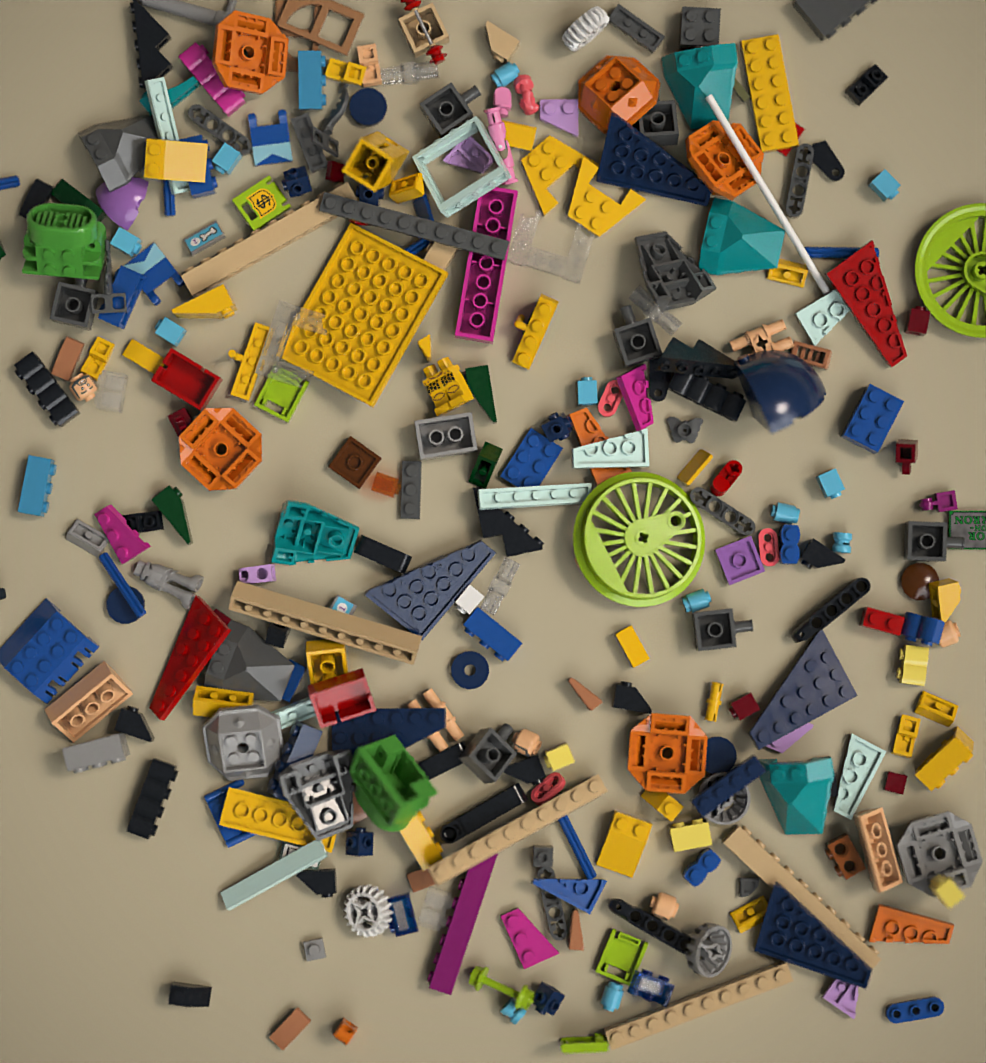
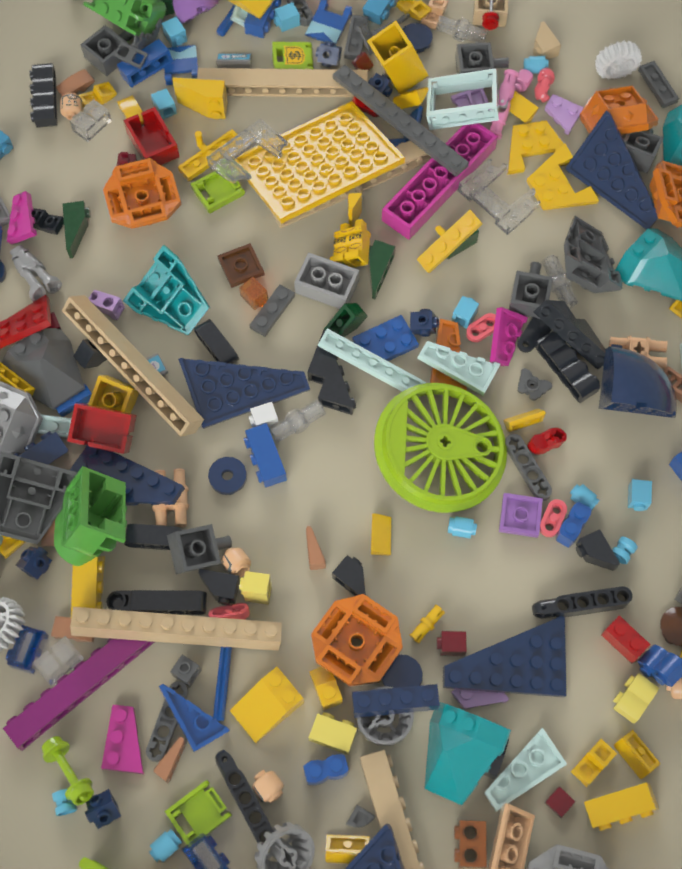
camera: 30 degrees right, 20 degrees down
dark grey brick [692,608,753,651] -> none

